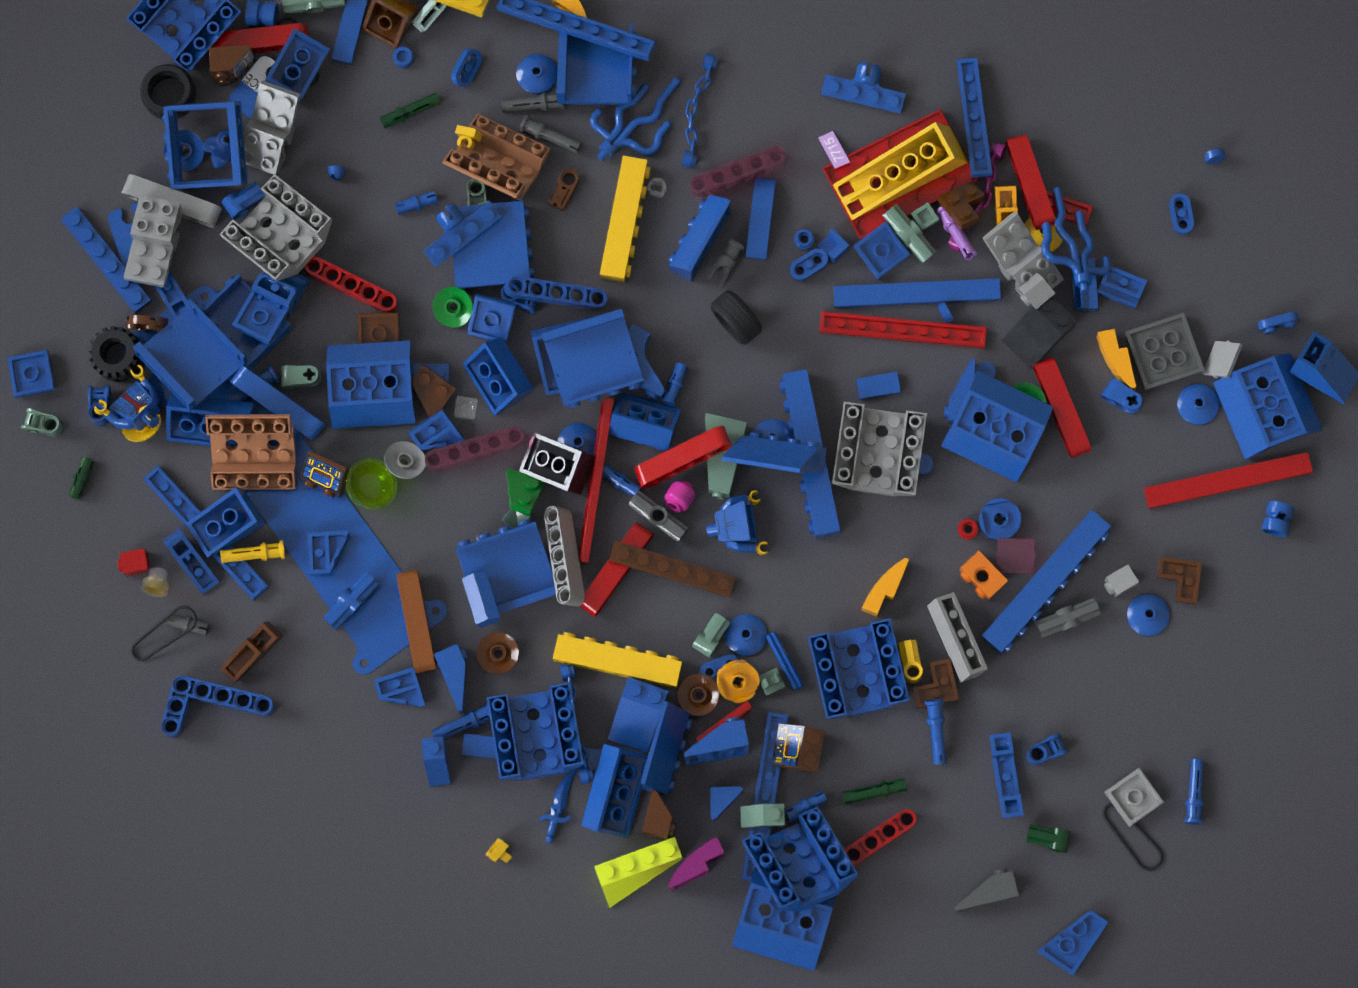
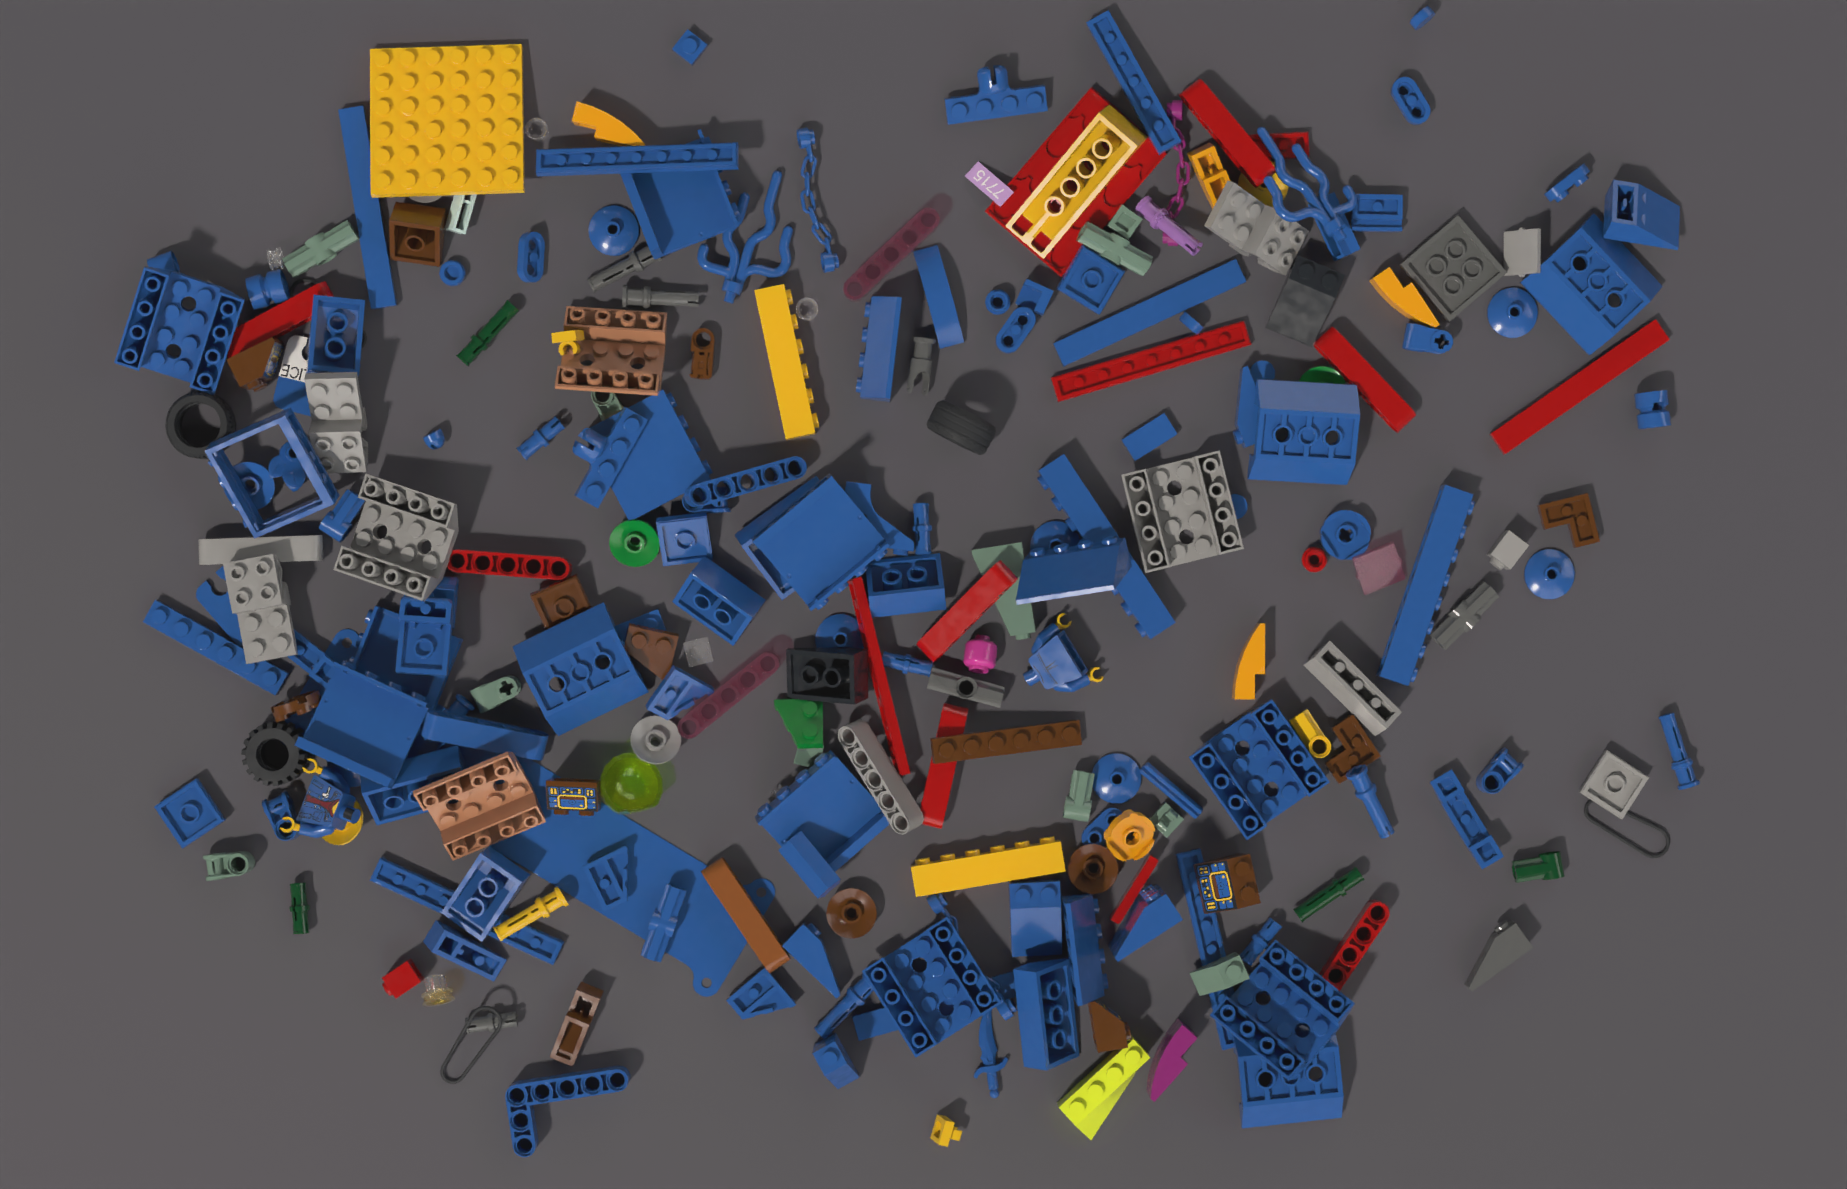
camera: 30 degrees left, 10 degrees up
blue slope [710,787,744,822] -> none
reddish brown plate [938,181,985,230] -> none
orange brick [959,551,1008,601] -> none
light grey brick [1018,273,1055,309] -> none
blue wing [1036,910,1108,976] -> none

